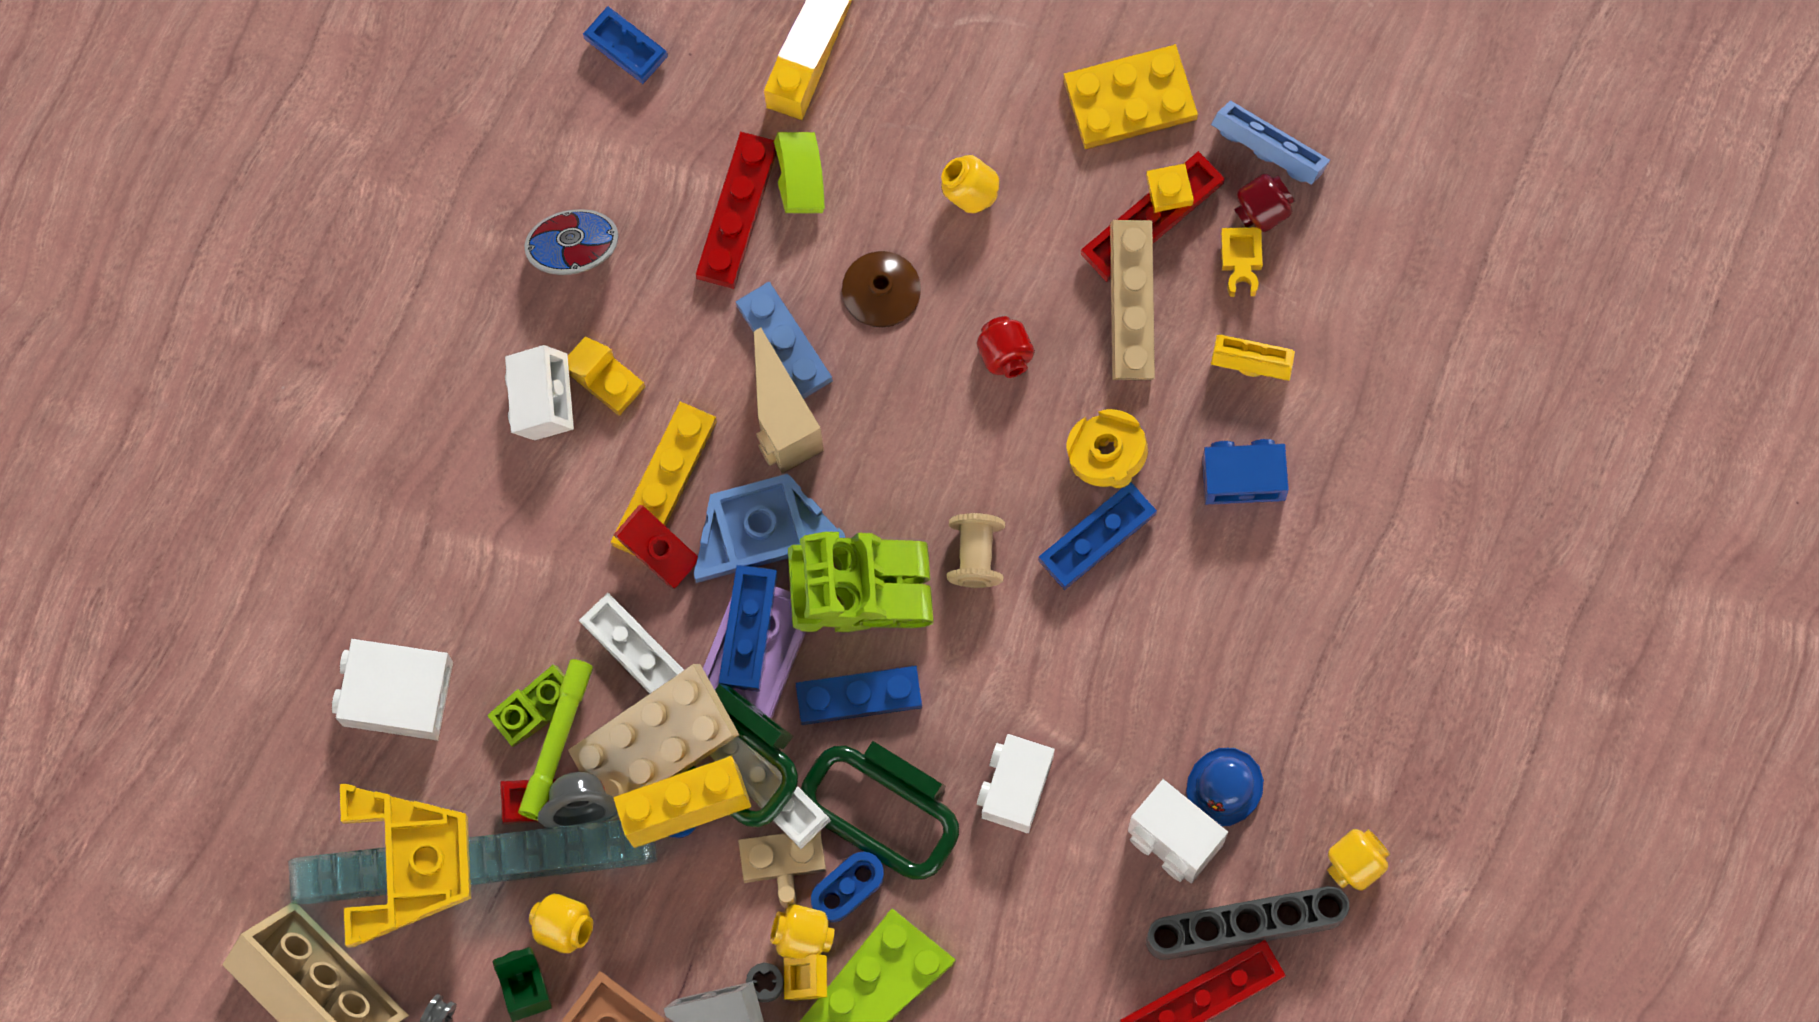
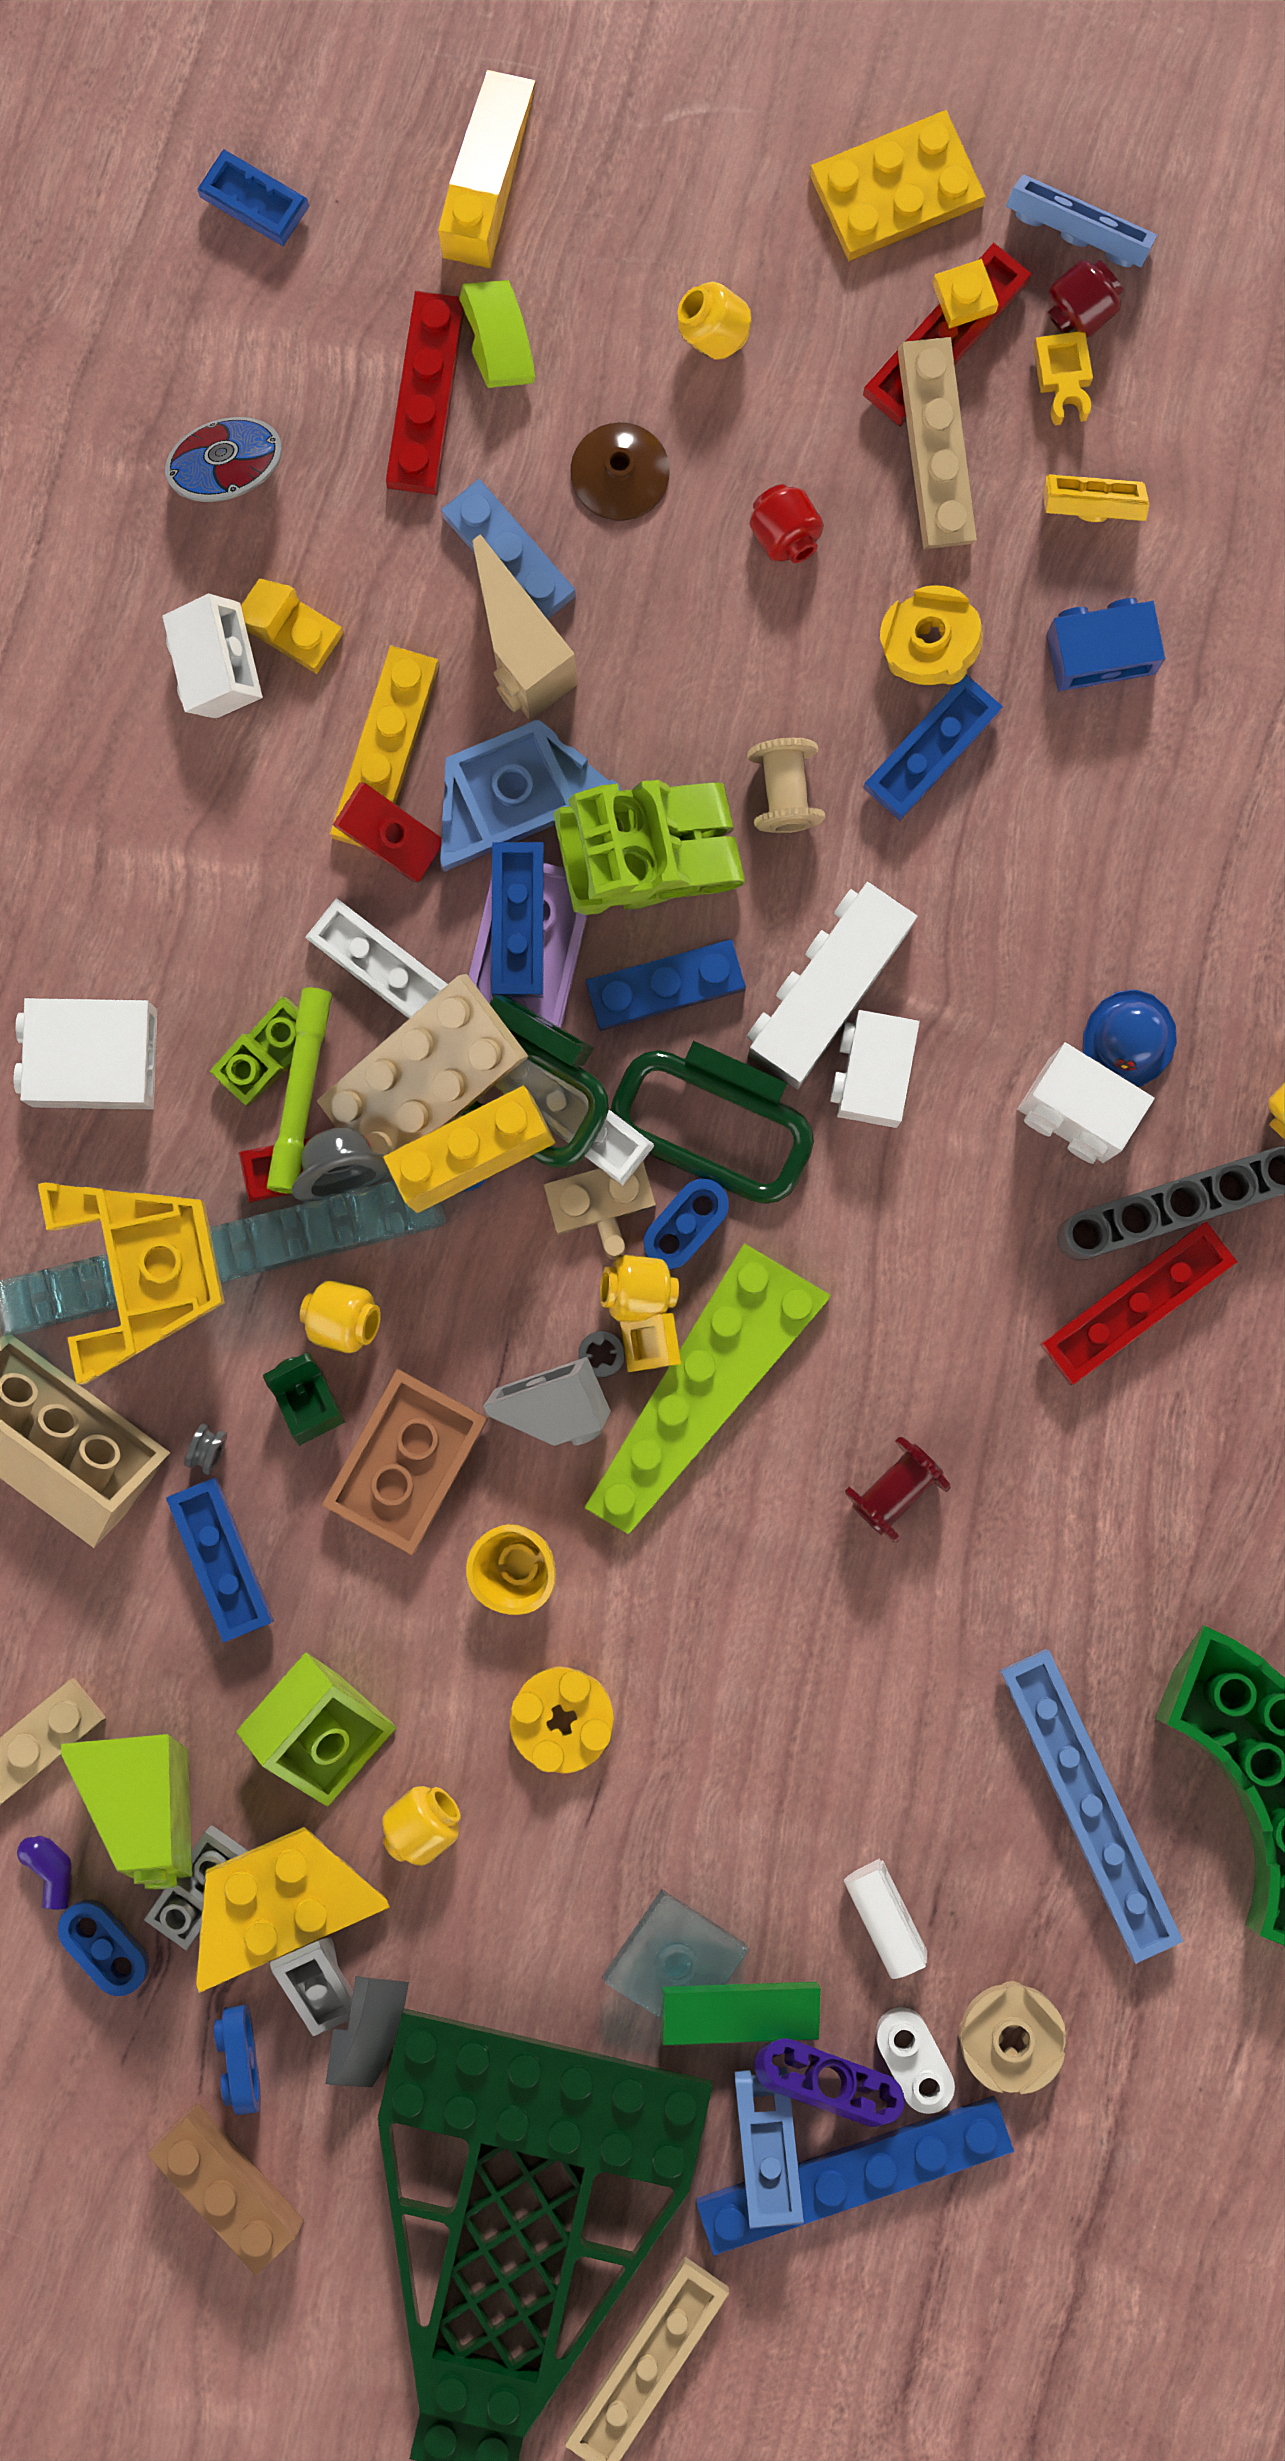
camera: 10 degrees left, 10 degrees up
none -> white brick [747,881,918,1090]

